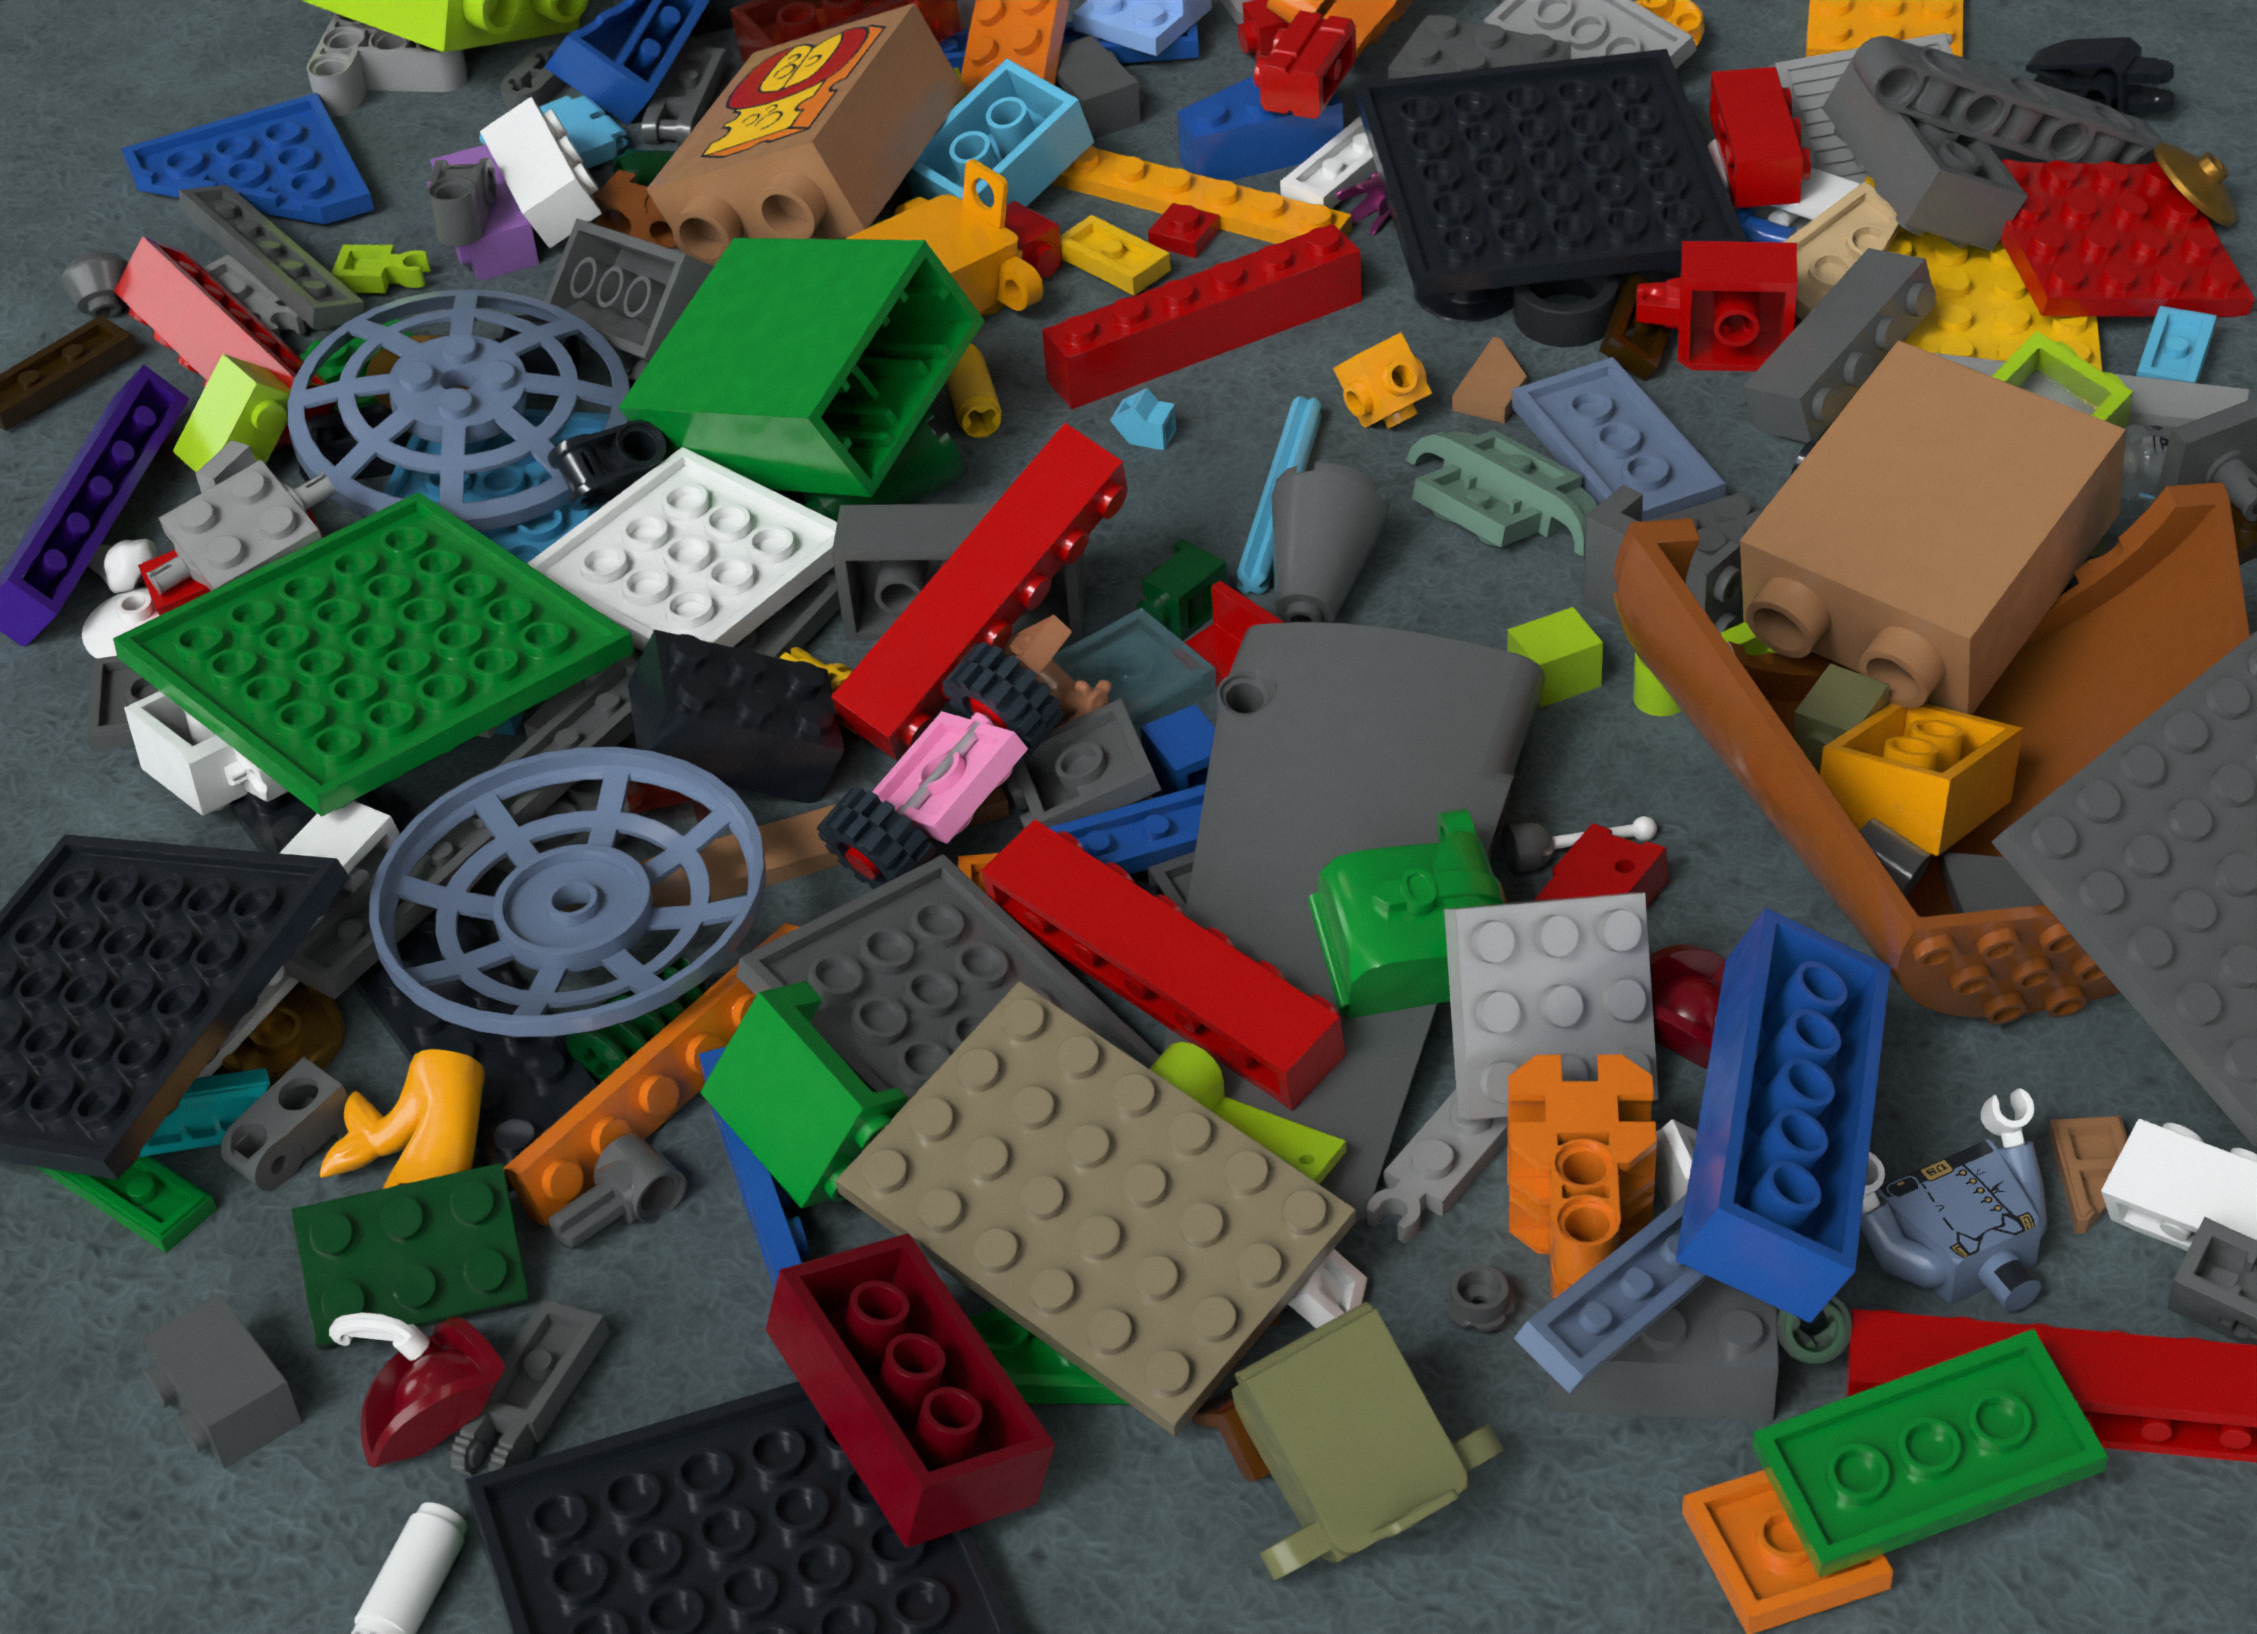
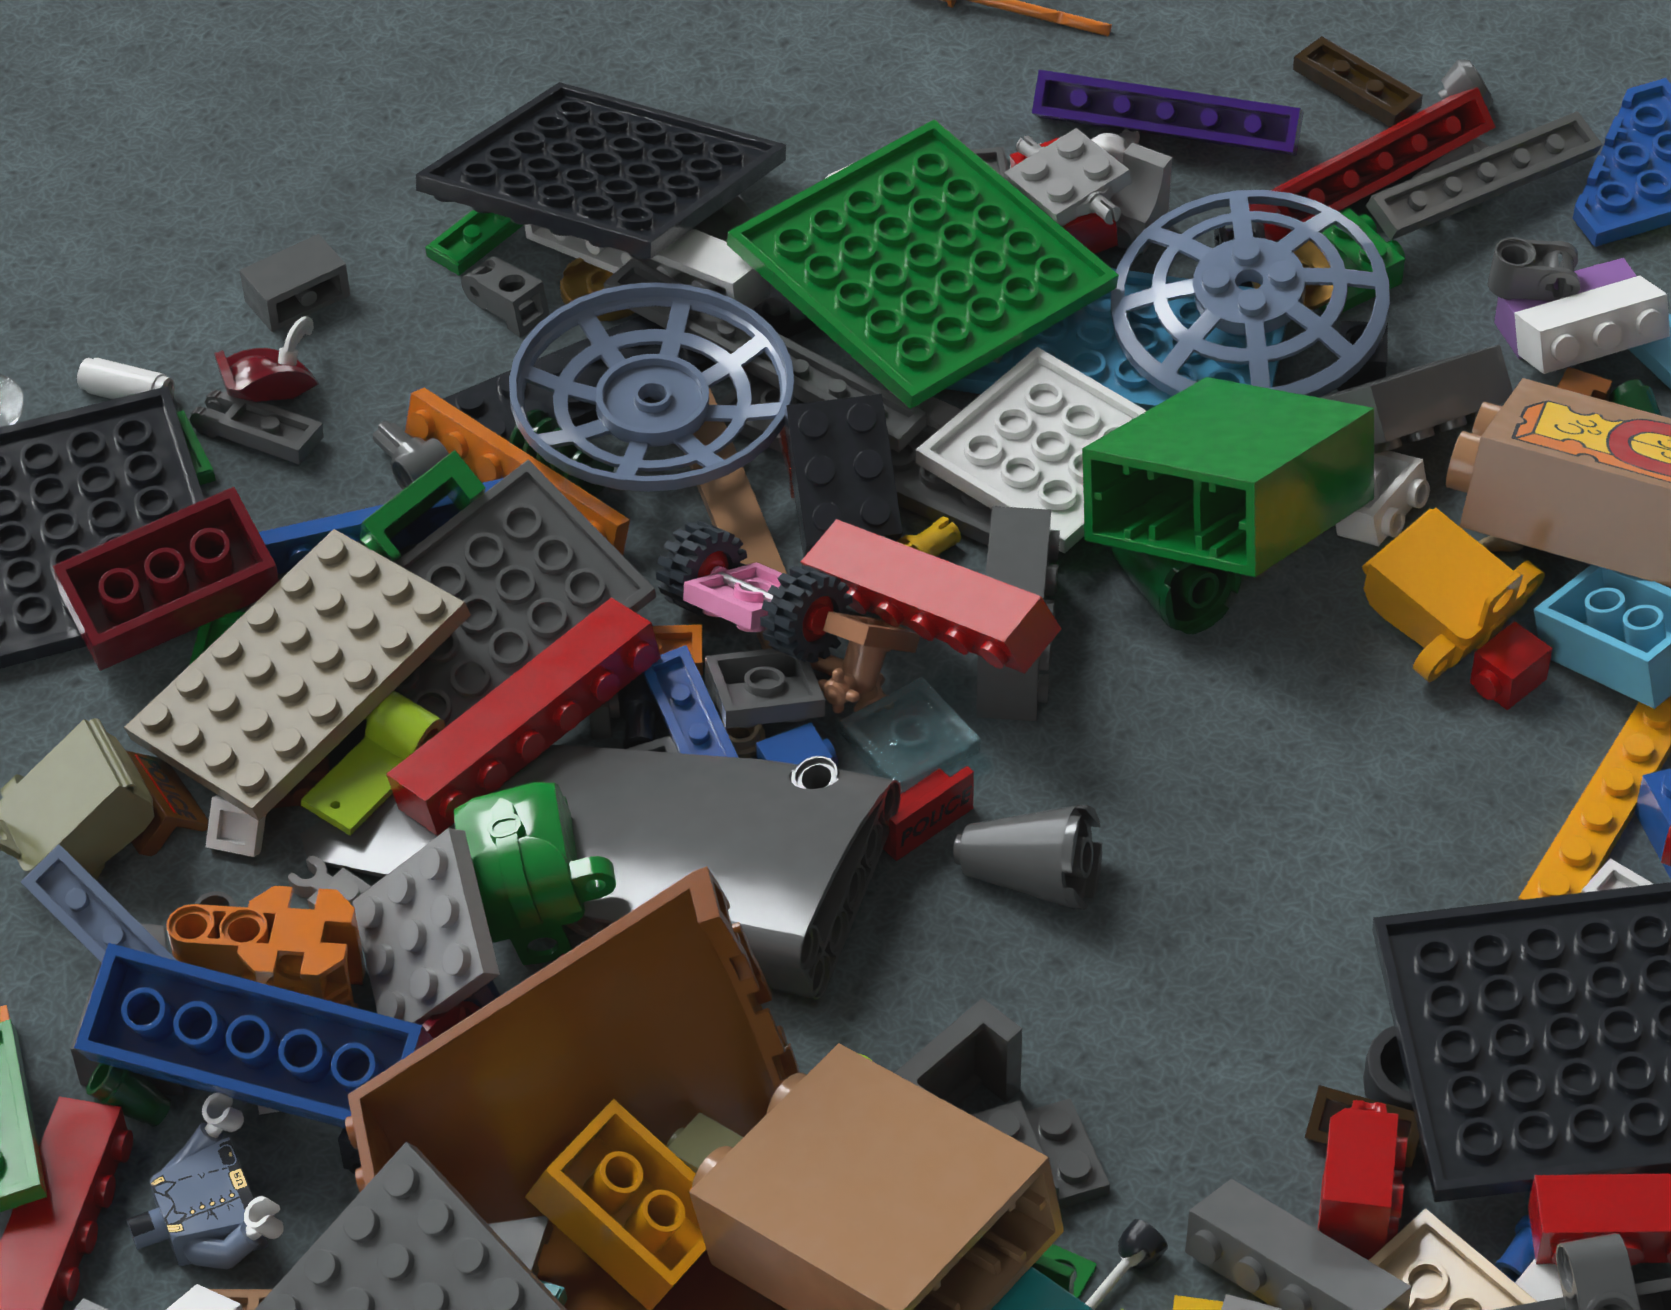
camera: 90 degrees right, 5 degrees up
teal plate [139,1068,270,1157] -> none
lime brick [173,354,291,472] -> none
dark green plate [291,1163,531,1351] -> none
light orange piece [320,1049,485,1189] -> none
lime plate [331,245,431,293] -> none
black piece [547,420,667,511] -> none
yellow piece [946,343,1002,438] -> none
red brick [1042,224,1362,409] -> none
yellow plate [1060,215,1171,296] -> none
medium azure piece [1110,388,1177,450] -> none
dark green brick [1136,538,1228,642] -> none
red plate [1148,203,1220,258] -> none
medium azure axle [1236,396,1322,595] -> none
light orange brick [1333,332,1432,429] -> none
sand green plate [1406,429,1597,557] -> none
medium nougat tile [1452,337,1527,424] -> none
lime brick [1507,607,1603,708] -> none
sand blue plate [1512,357,1726,521] -> none
dark grey beam [1860,817,1932,898] -> none

